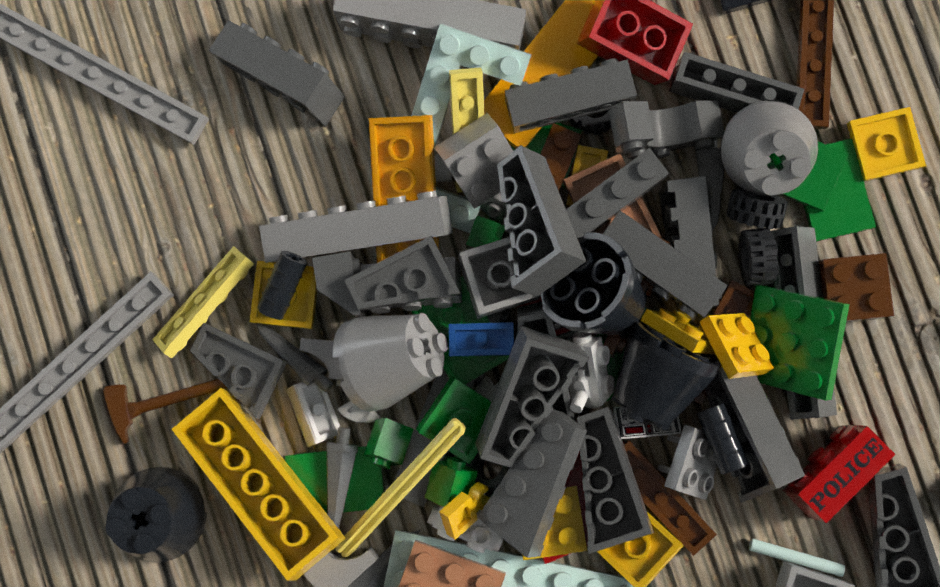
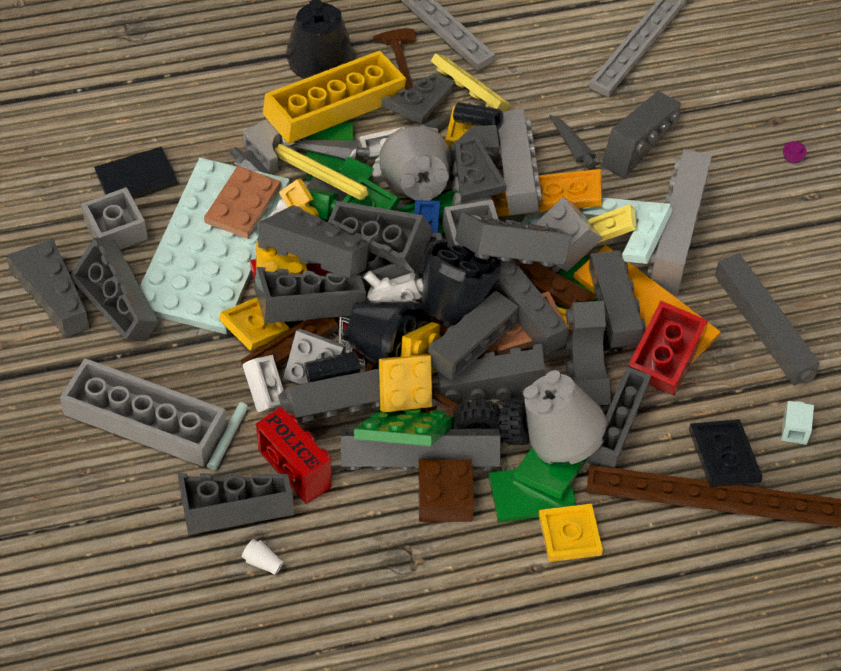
camera: 85 degrees right, 30 degrees down
none -> white slope [243,355,284,412]
none -> dark grey bar [549,114,596,169]

